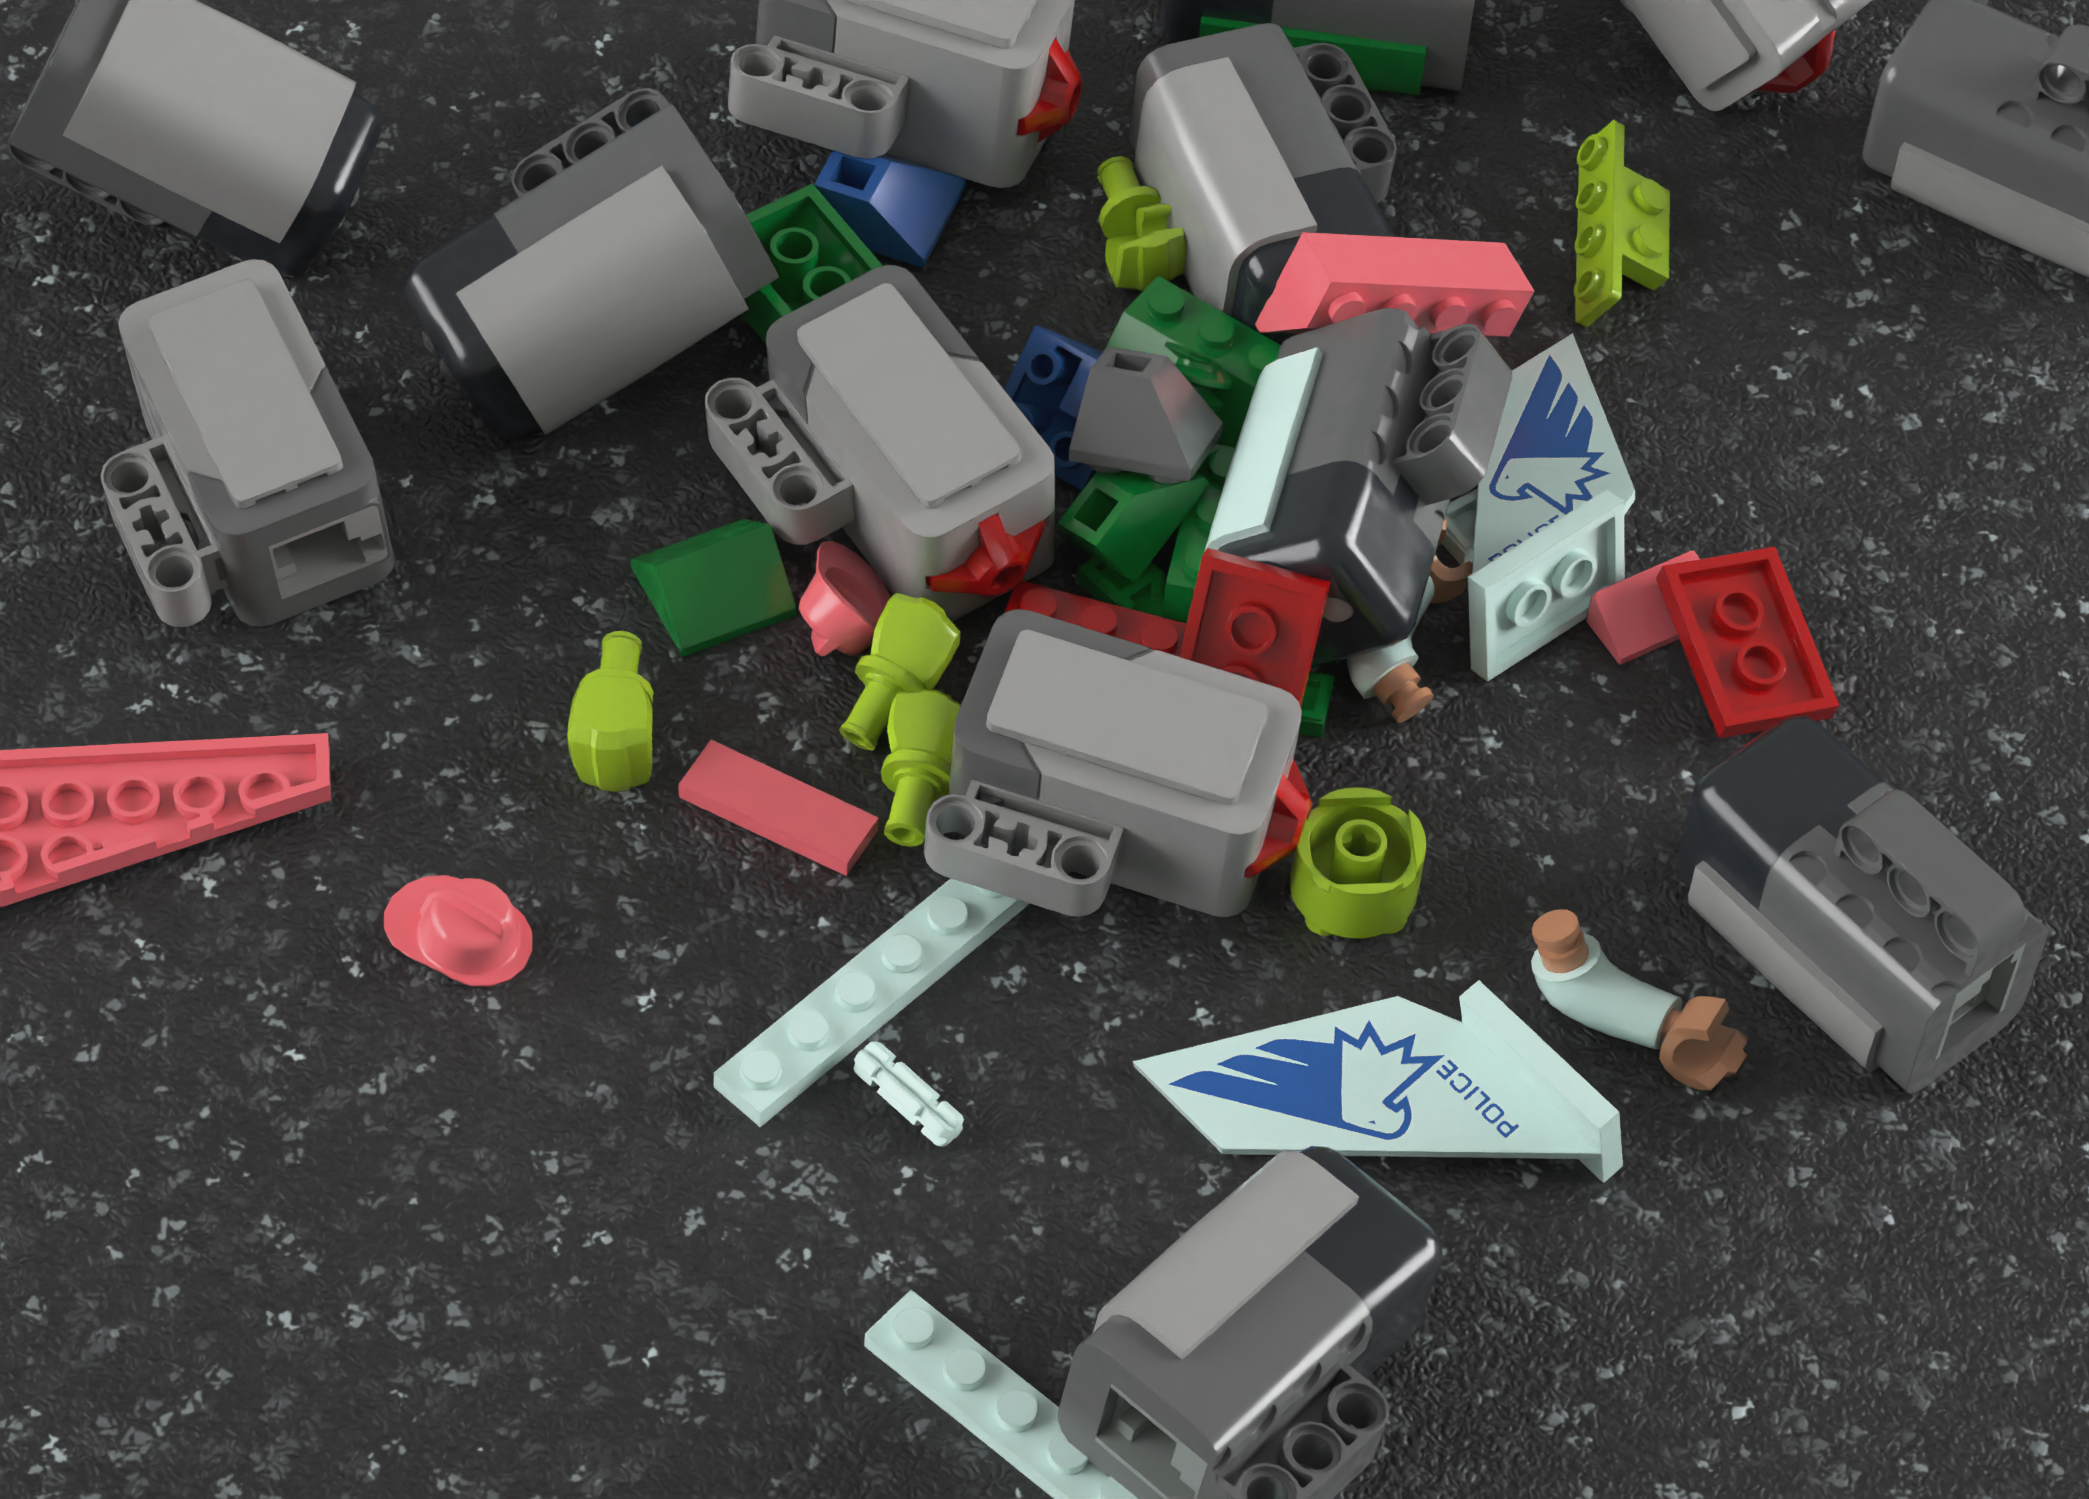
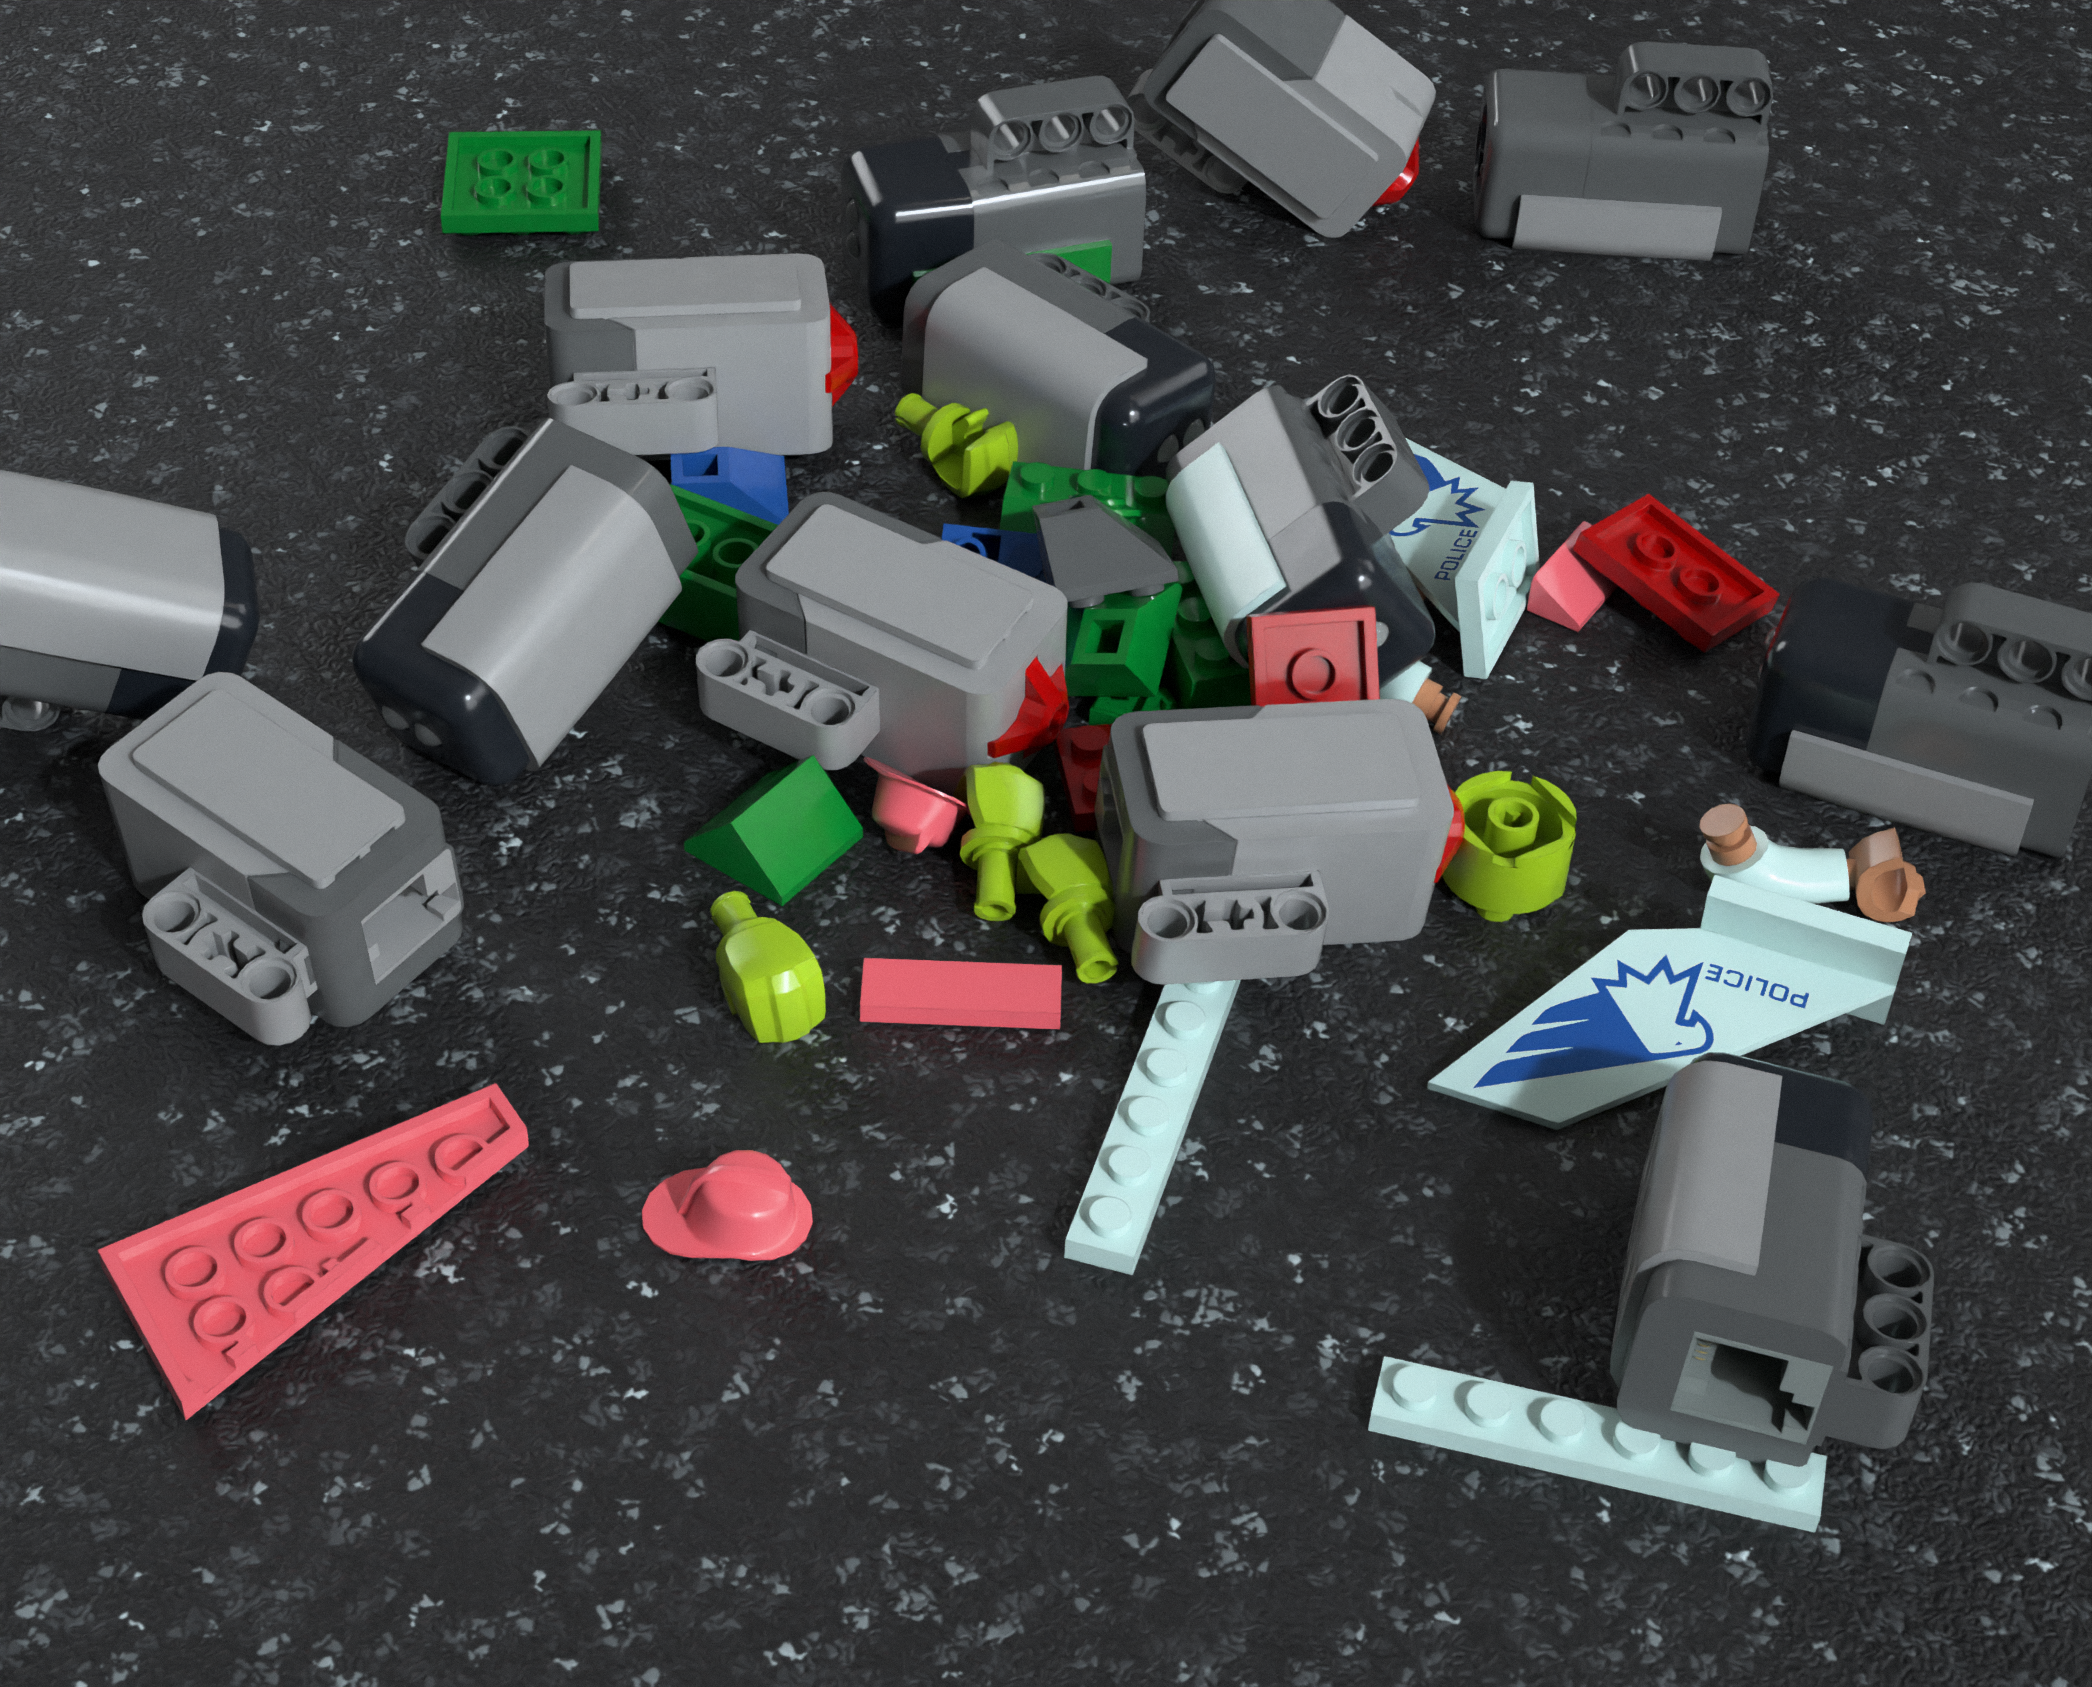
camera: 25 degrees left, 10 degrees down
light aqua axle [854,1041,964,1147] -> none
coral slope [1255,232,1535,338] -> none
lime bracket [1573,120,1670,327] -> none

